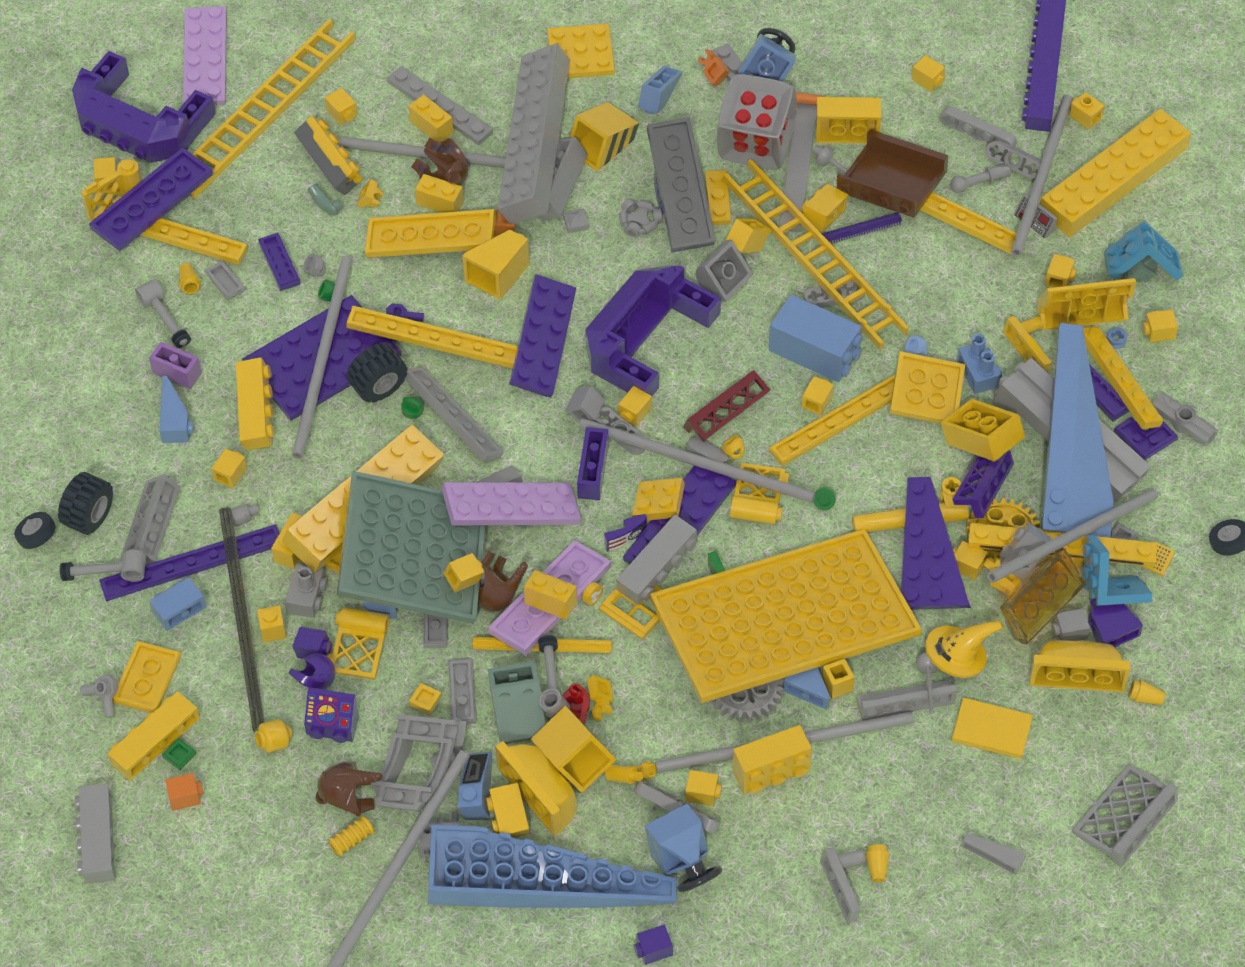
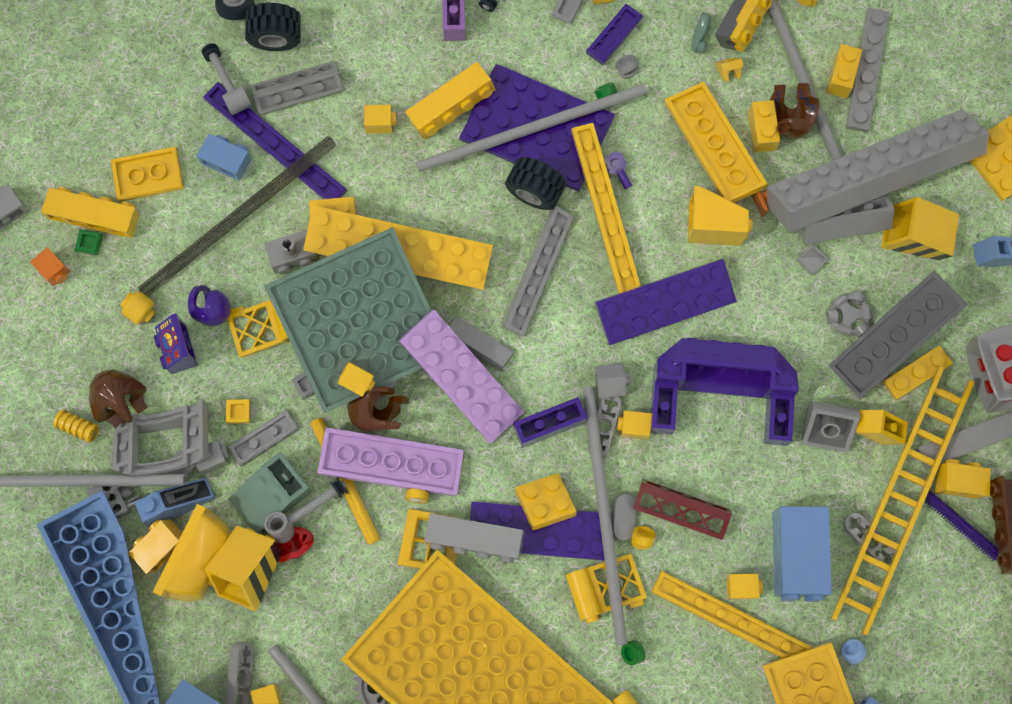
camera: 60 degrees right, 20 degrees up
light grey piece [80,675,118,717] -> none
medium blue slope [159,376,194,443] -> none
light grey cylinder [228,504,260,526] -> none
yellow brick [257,605,286,643] -> none
dark purple brick [292,627,332,659] -> none
green tile [401,397,424,419] -> none
yellow brick [524,570,577,620] -> none
yellow plate [587,675,614,721] -> none
slope [604,514,647,552] -> none
yellow plant [605,761,657,784] -> none
green tile [708,551,725,575] -> none

